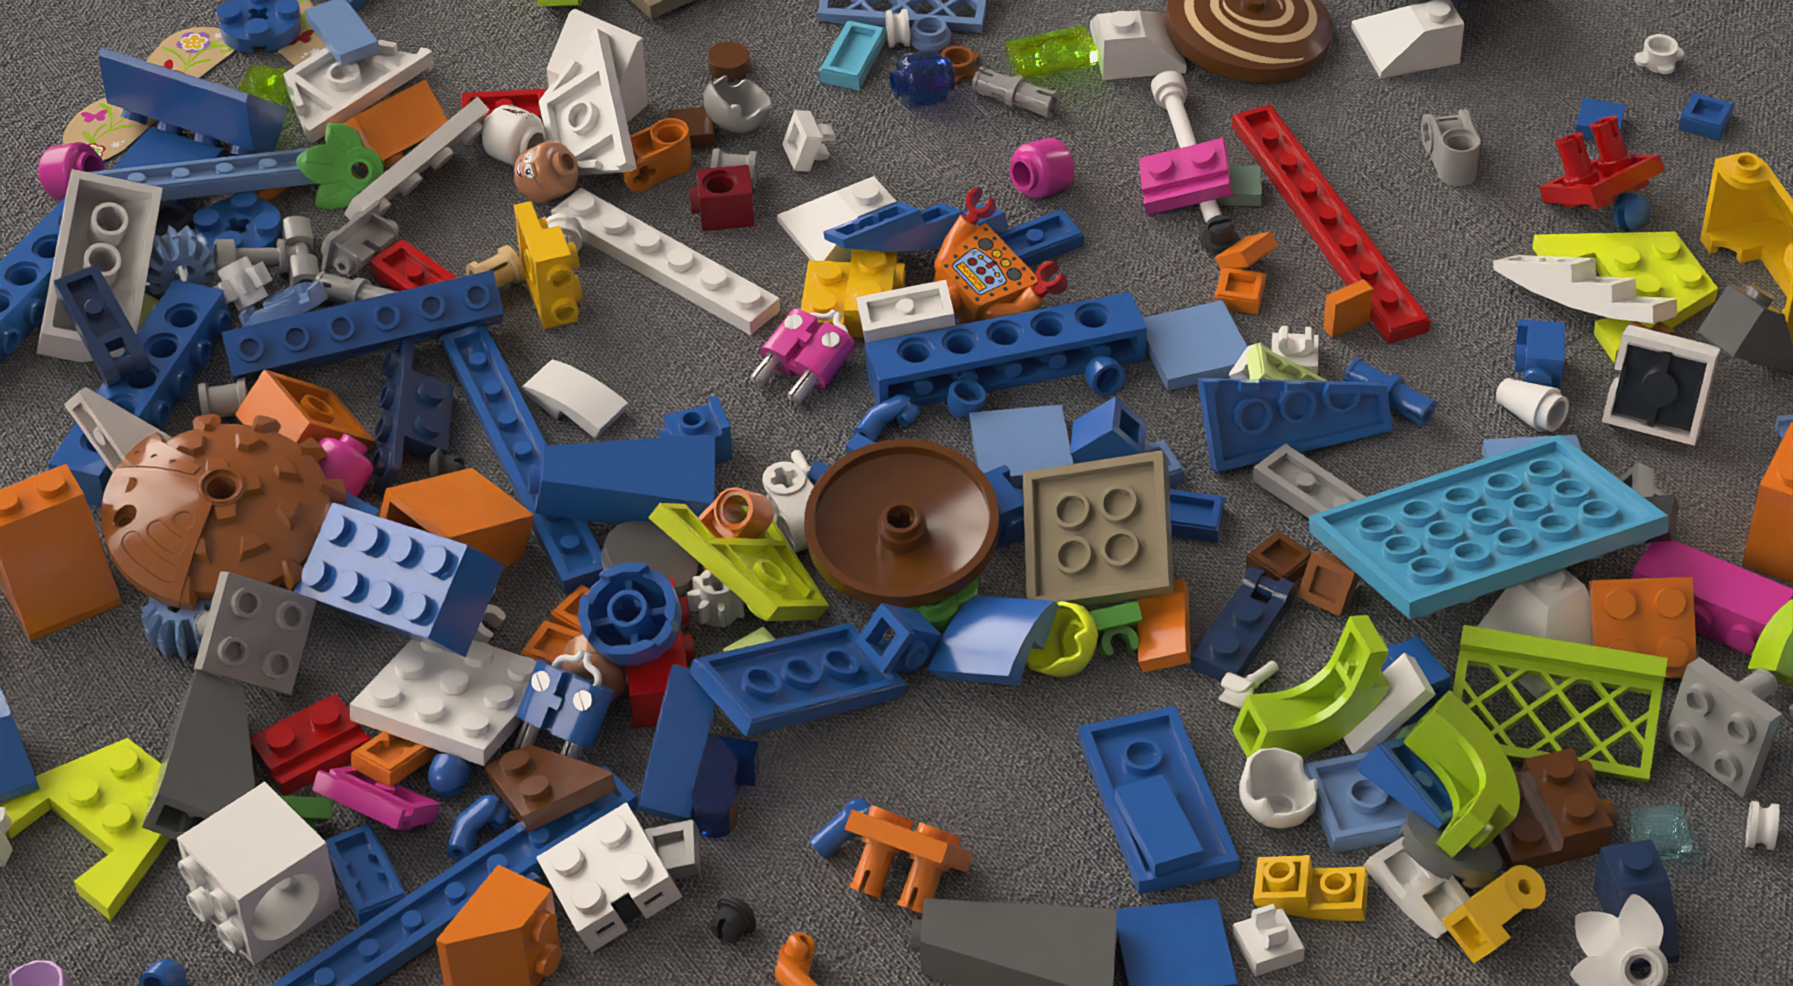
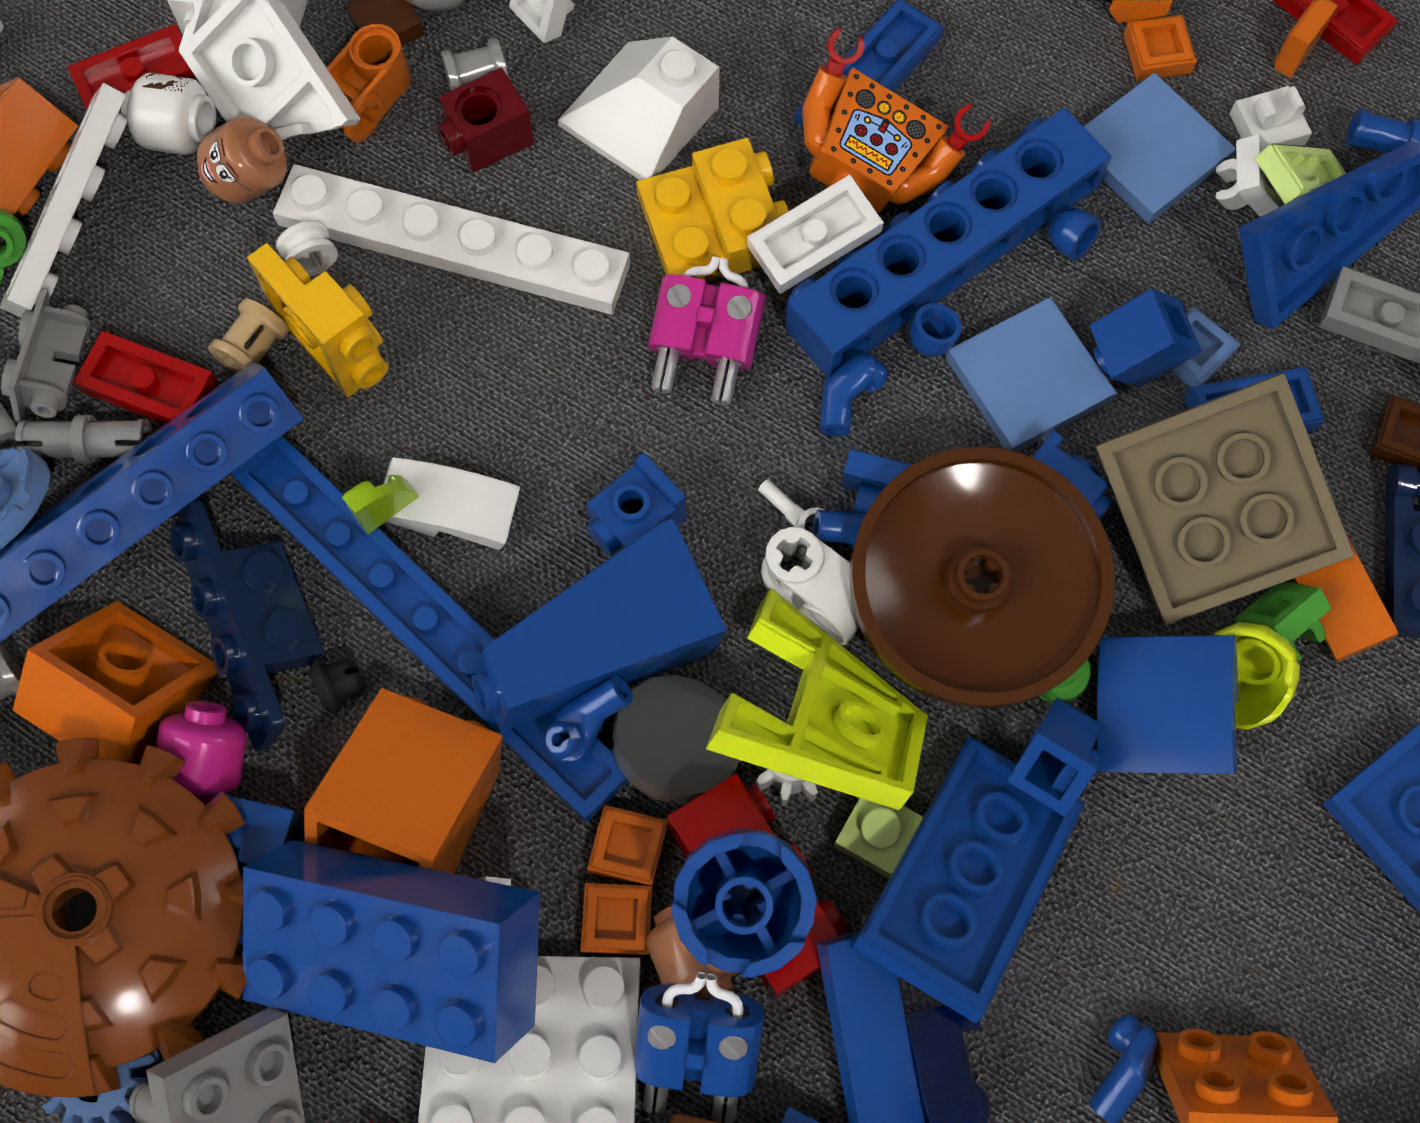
camera: 25 degrees left, 25 degrees up
orange piece [698,487,774,571] -> none
blue slope [823,201,1008,252] -> none
none -> lime tile [342,475,419,535]
none -> blue arm [544,675,633,762]

